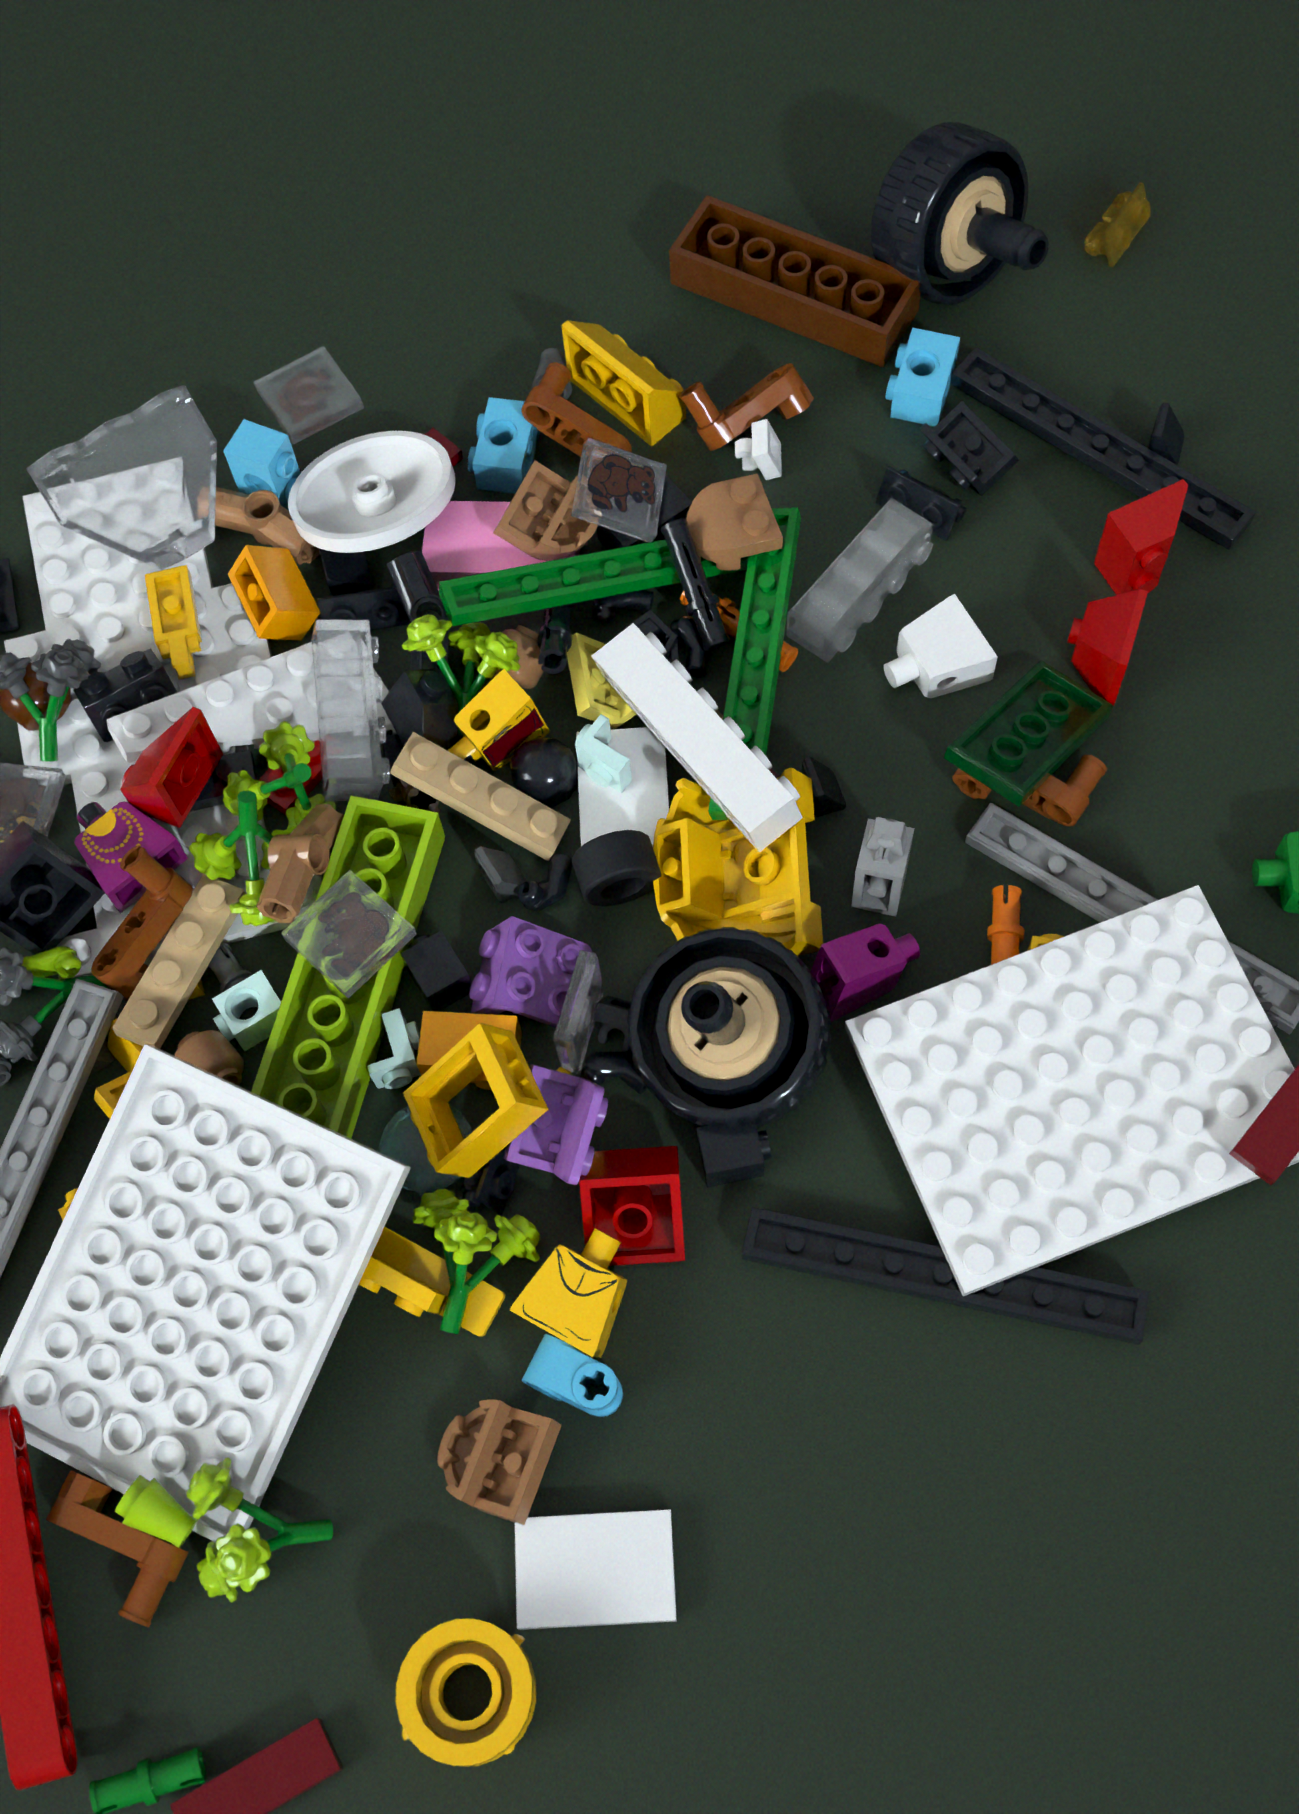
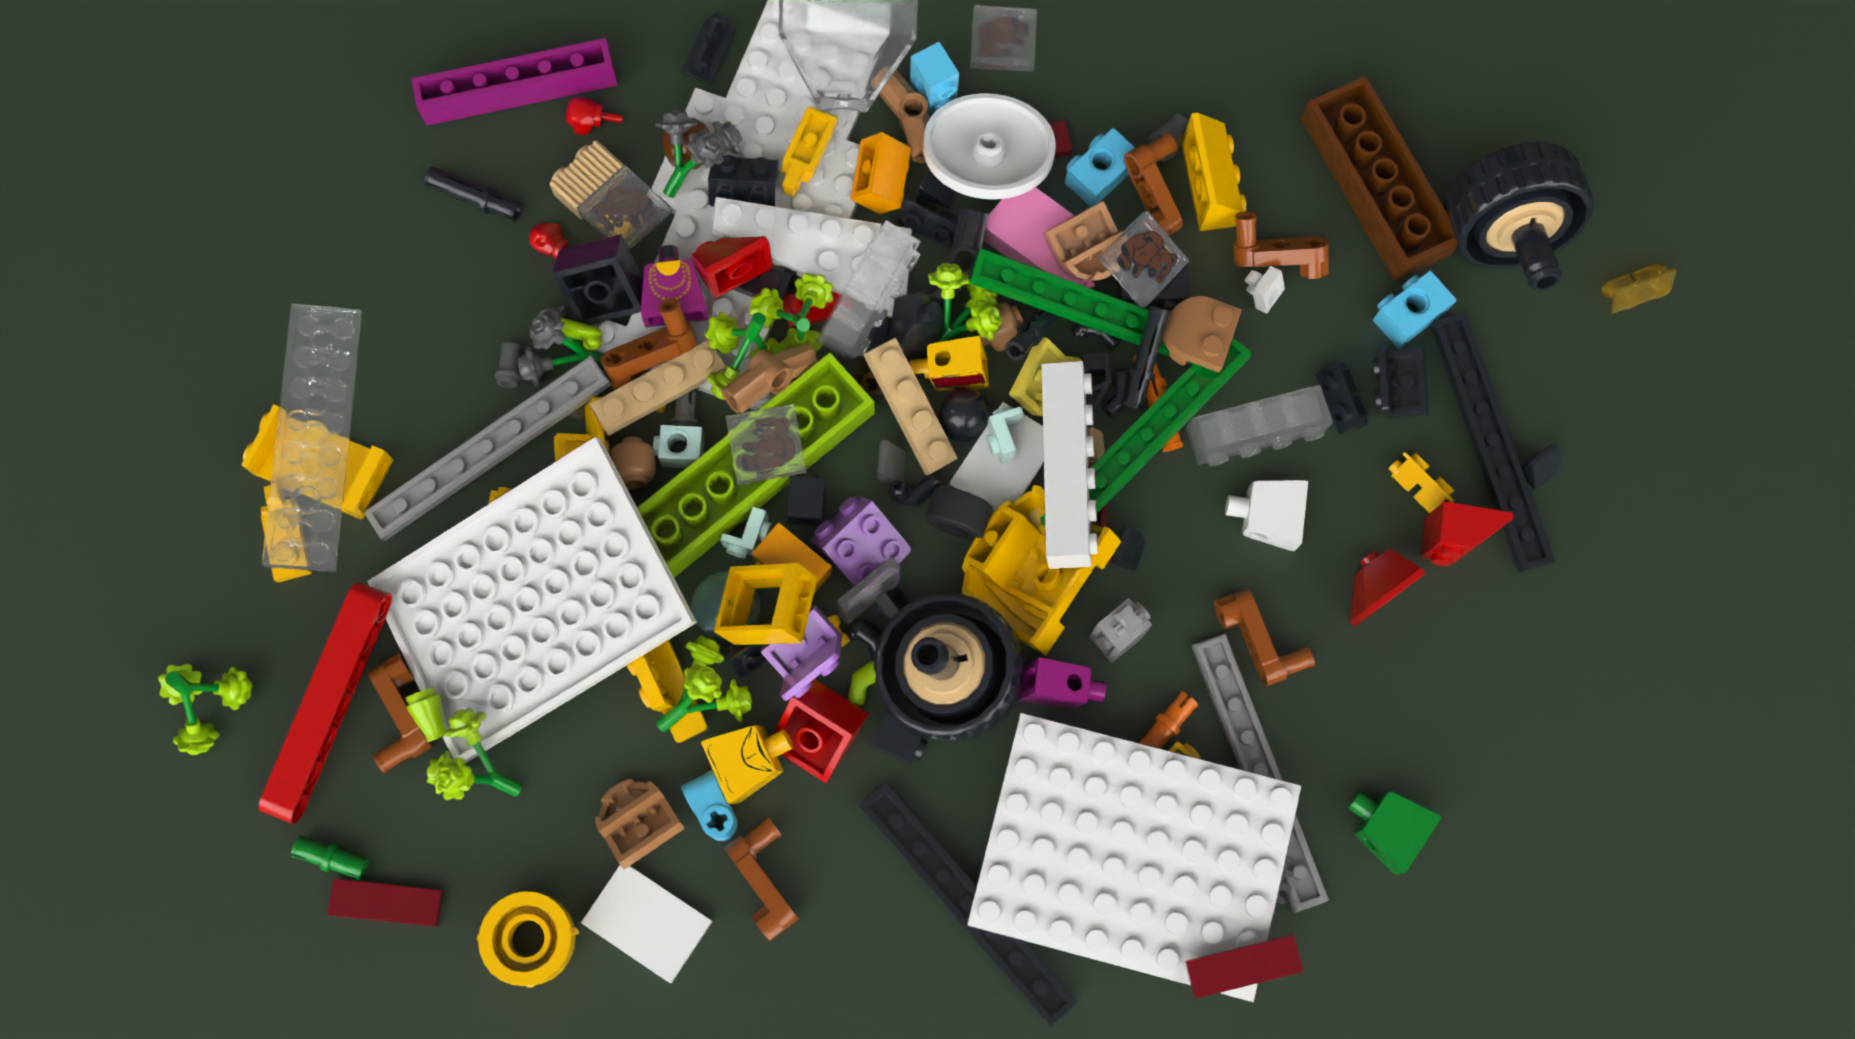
camera: 25 degrees right, 10 degrees up
dark green tile [943,660,1114,807] -> none
none -> dark orange beam [724,817,799,942]
none -> lime arm [847,661,876,707]
none -> yellow hinge [1388,452,1455,514]

